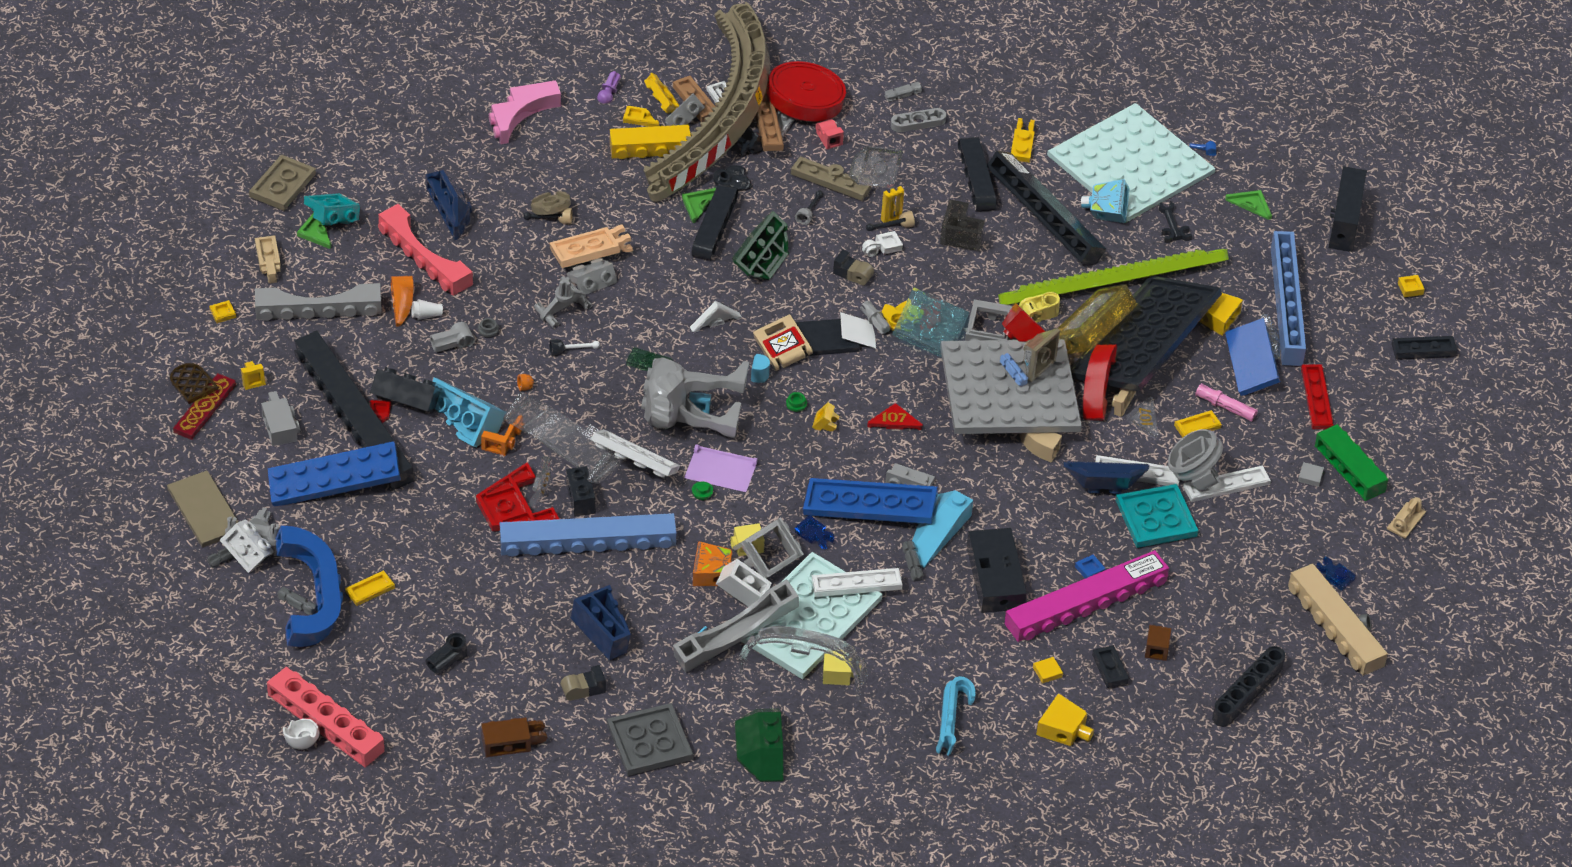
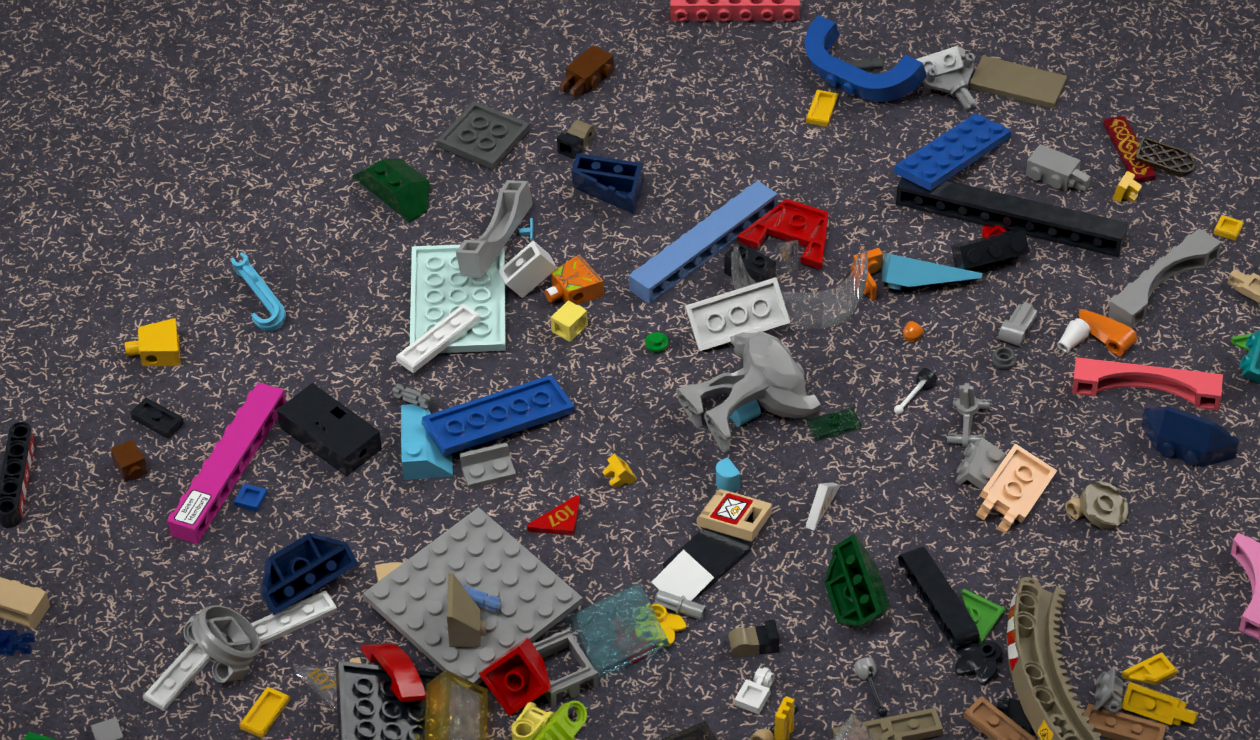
camera: 145 degrees right, 0 degrees up
black piece [425,633,467,674] -> none
medium lavender axle [597,71,621,104] -> none
yellow brick [610,125,691,159] -> none
lavender piece [684,444,758,492] -> none
light grey window [733,517,804,578] -> none
clear piece [738,626,869,702] -> none
green plate [786,392,807,412] -> none
clear blue plate [795,515,835,549] -> none
light yellow brick [823,654,855,685] -> none
yellow tile [1033,657,1063,684] -> none
teal plate [1115,484,1198,548] -> none

